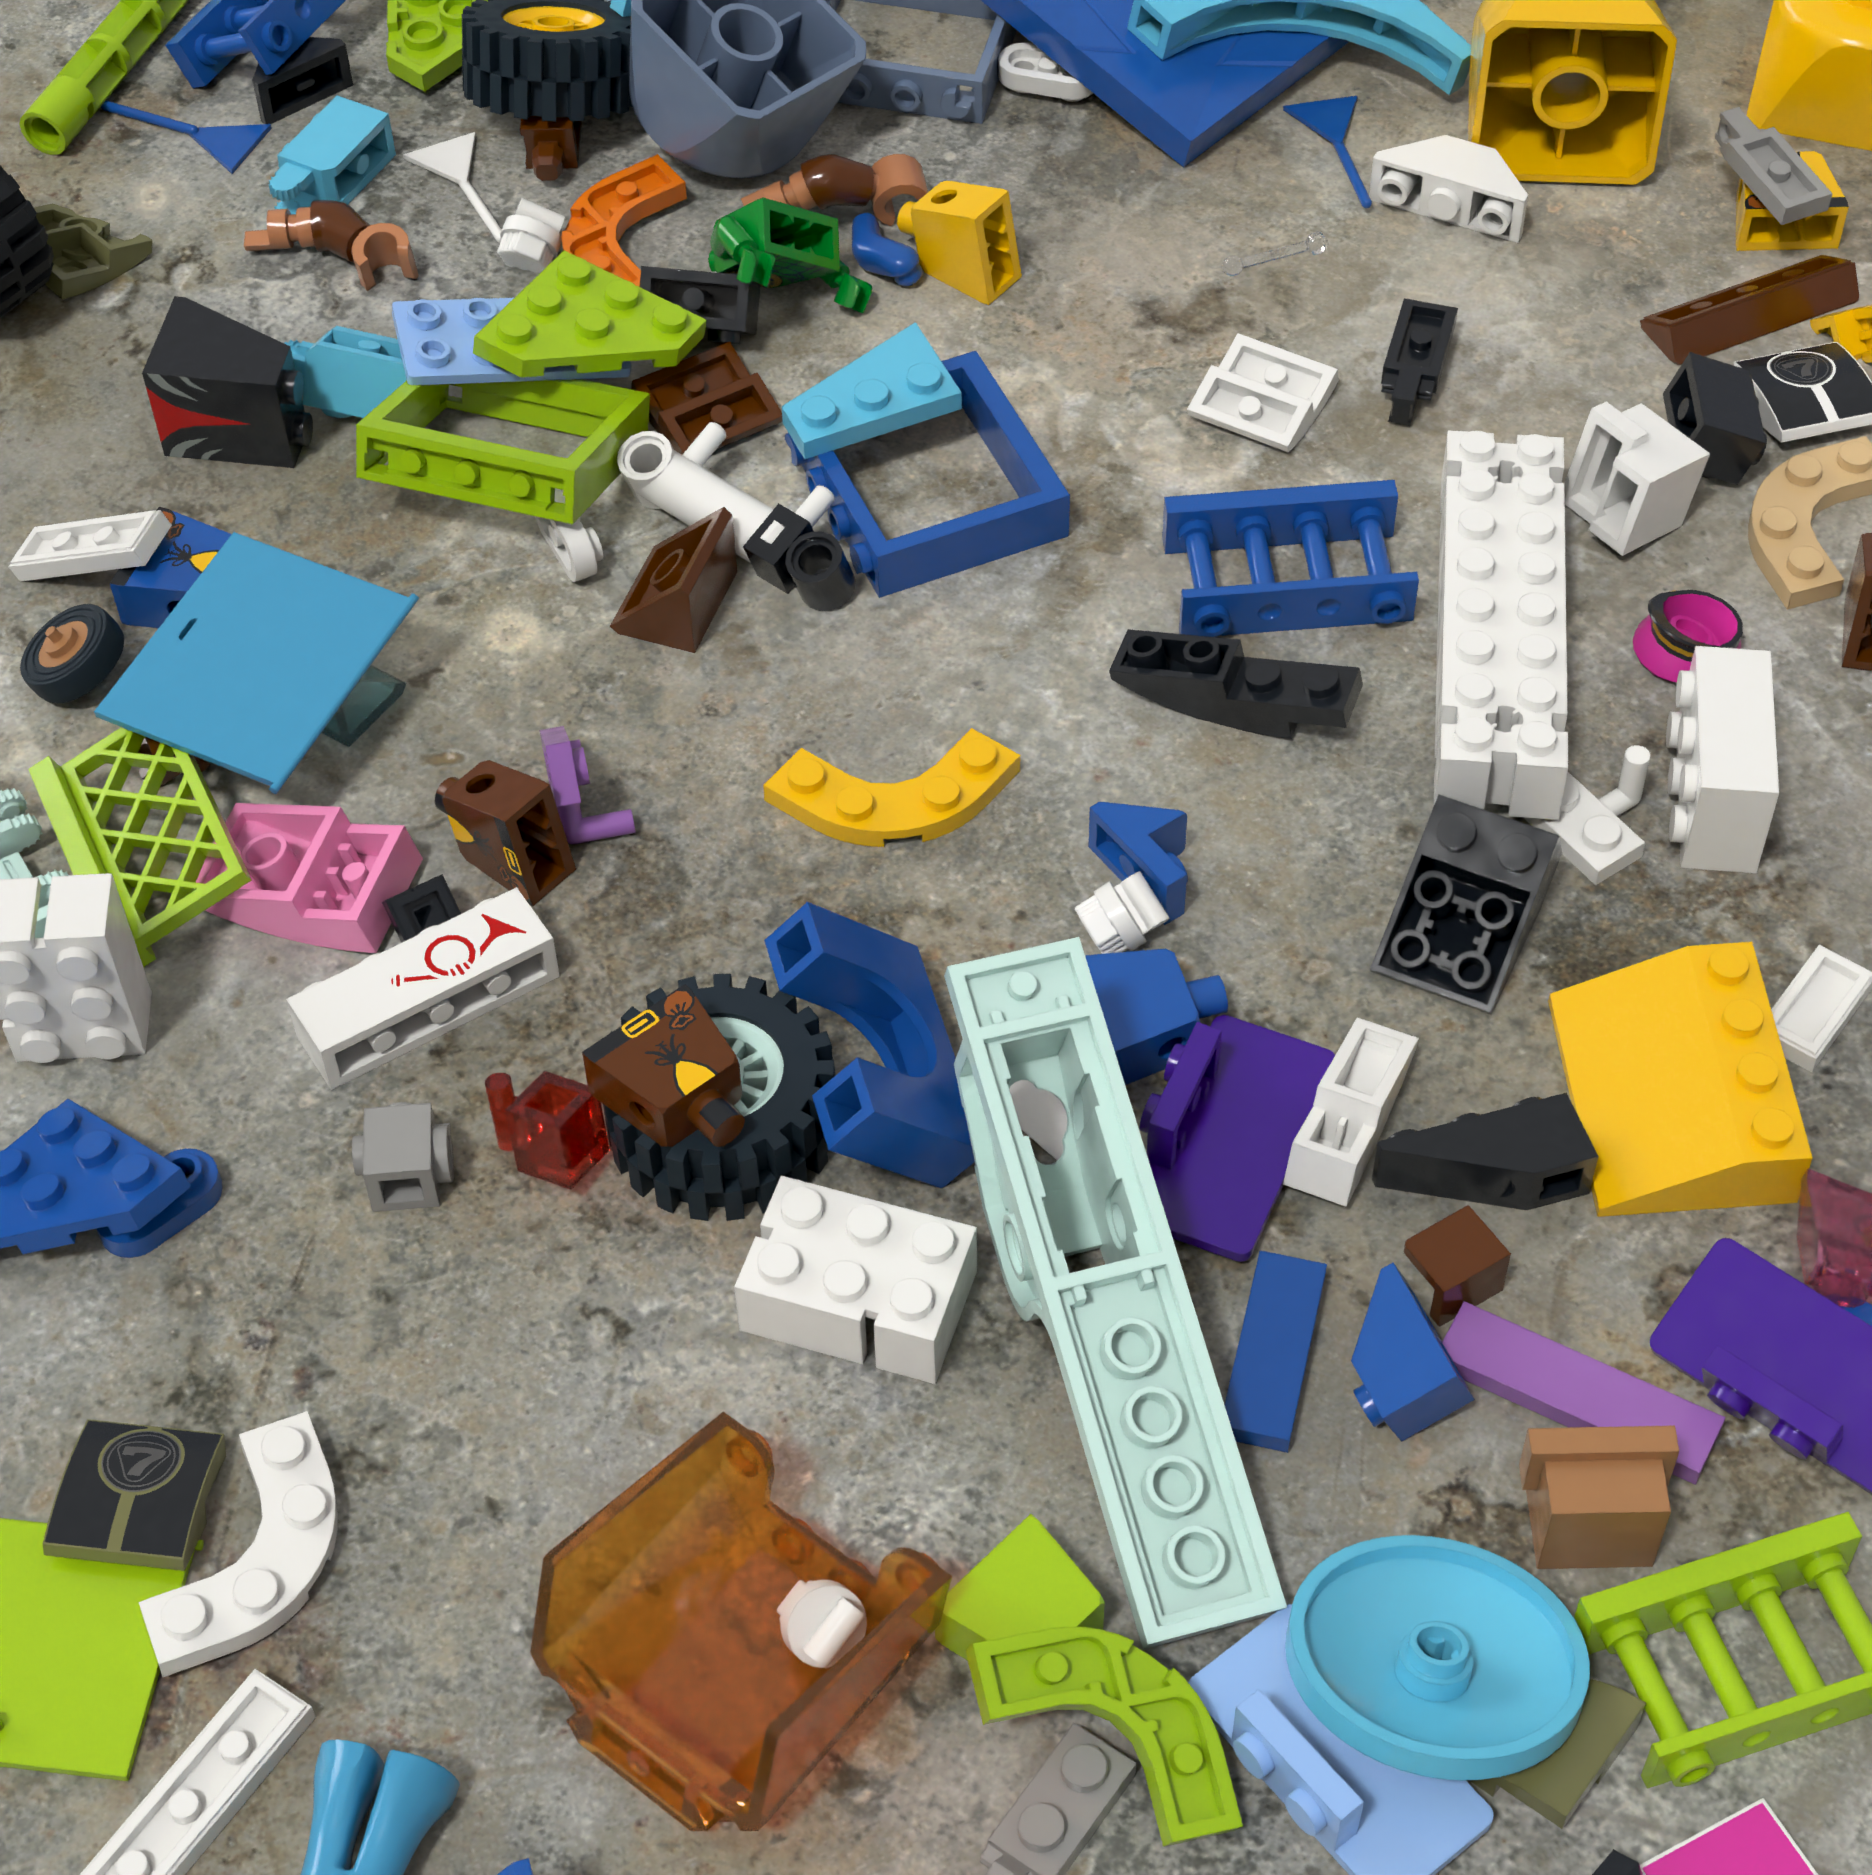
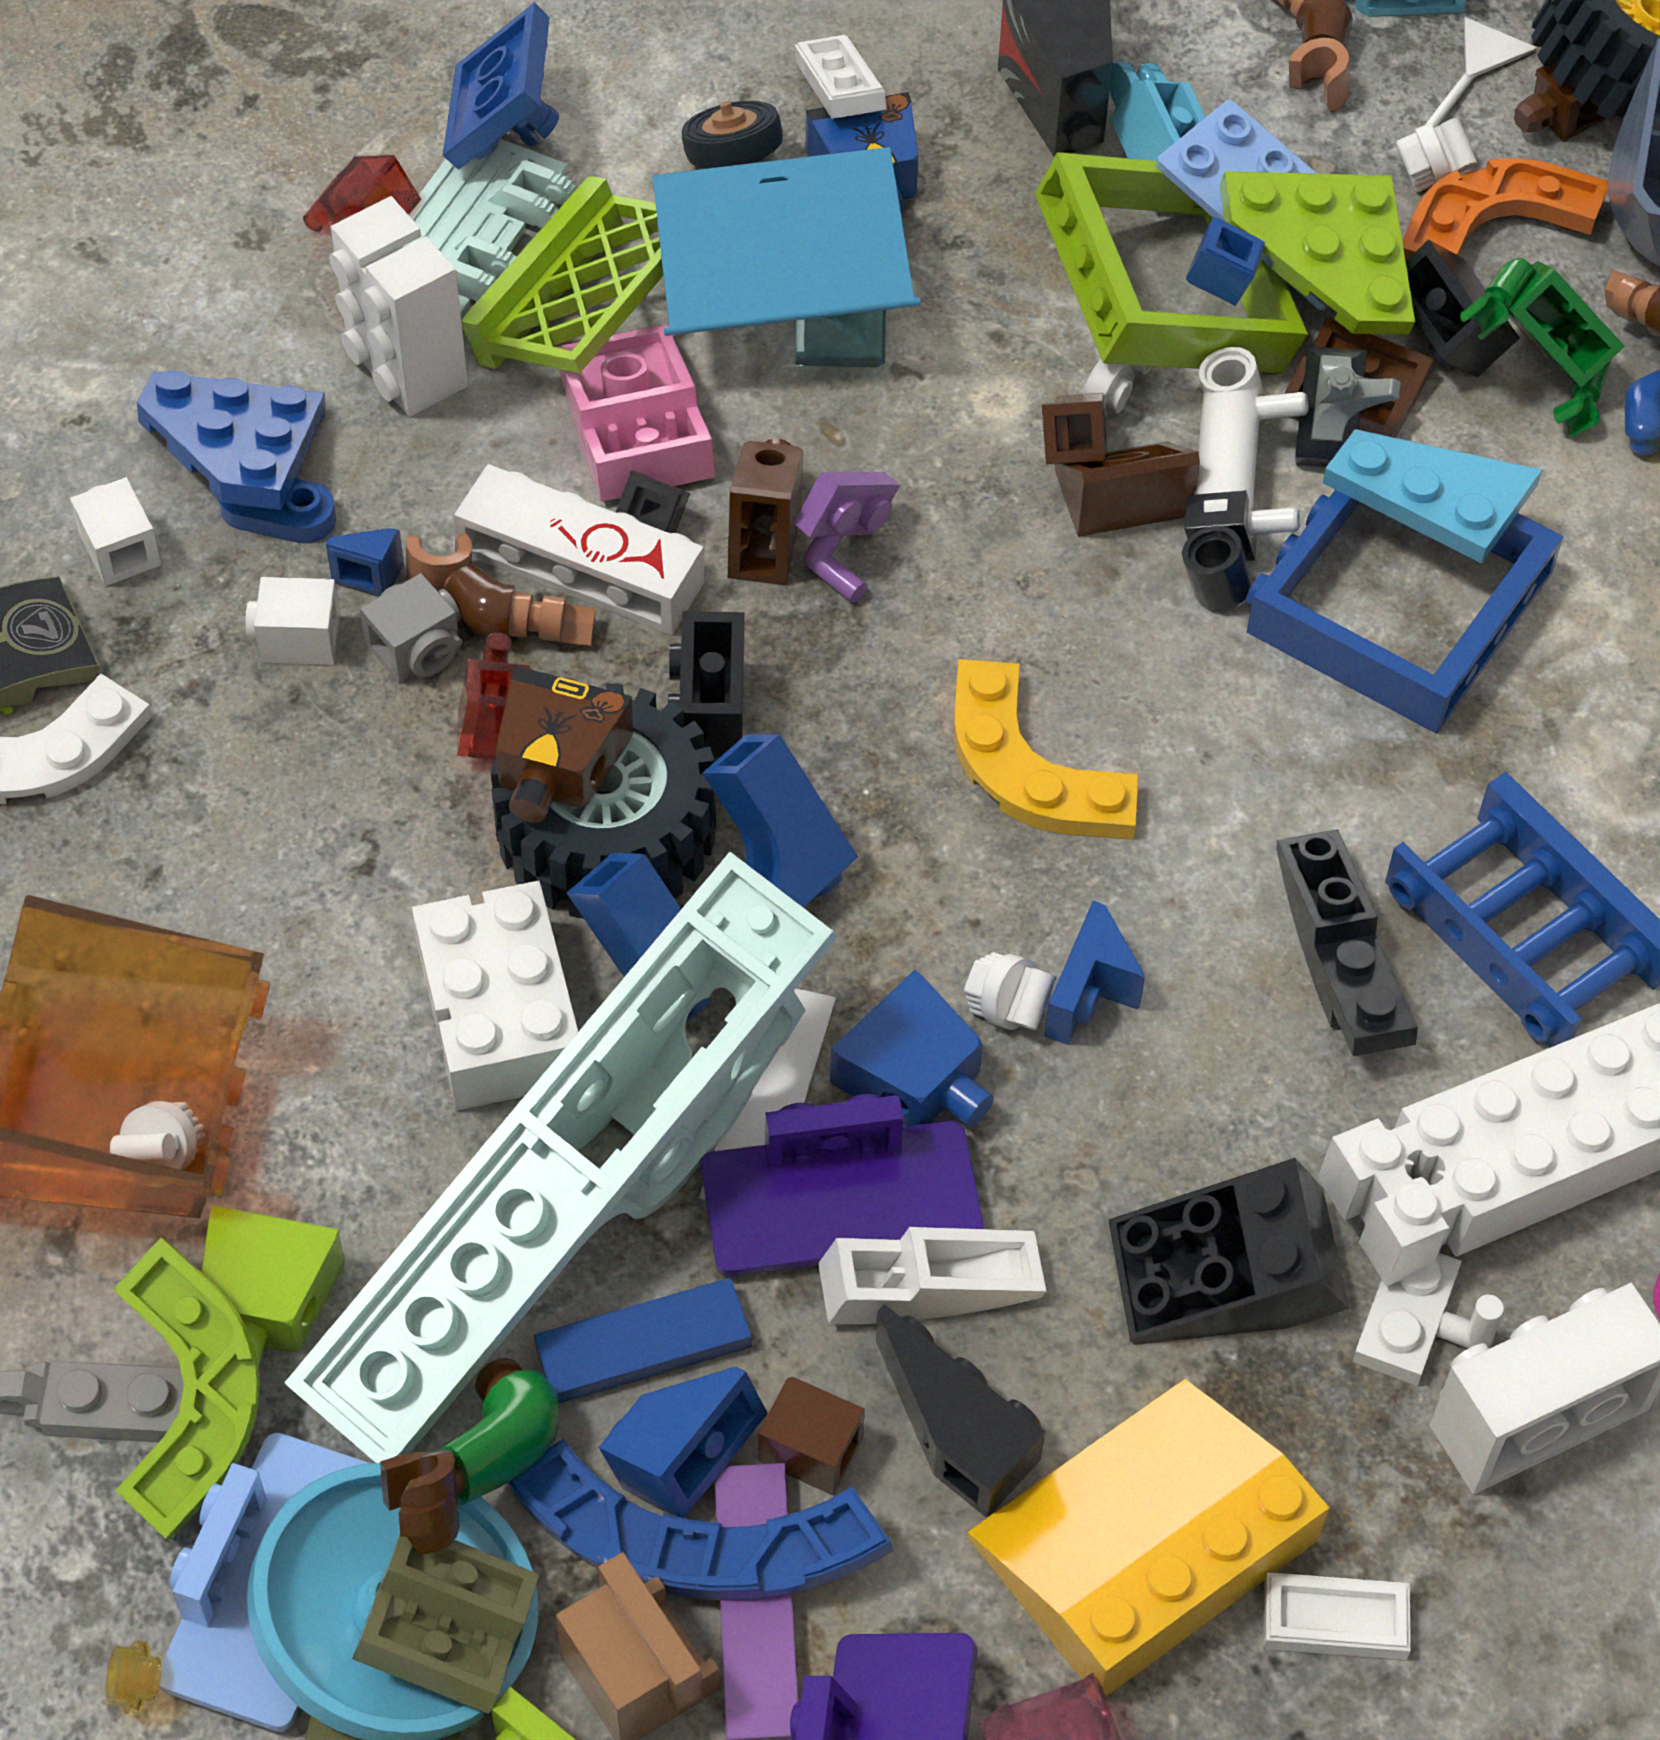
camera: 55 degrees right, 5 degrees up
none -> white brick [70,477,161,587]
none -> white brick [246,577,340,665]
none -> blue slope [326,528,404,596]
none -> olive slope [352,1534,539,1714]
none -> piece [380,1358,560,1555]
none -> nougat piece [406,532,596,646]
none -> blue tile [507,1439,893,1600]
none -> black brick [668,611,745,757]
none -> reddish brown brick [1042,392,1107,465]
none -> blue slope [1186,217,1265,306]
none -> piece [1295,346,1401,467]

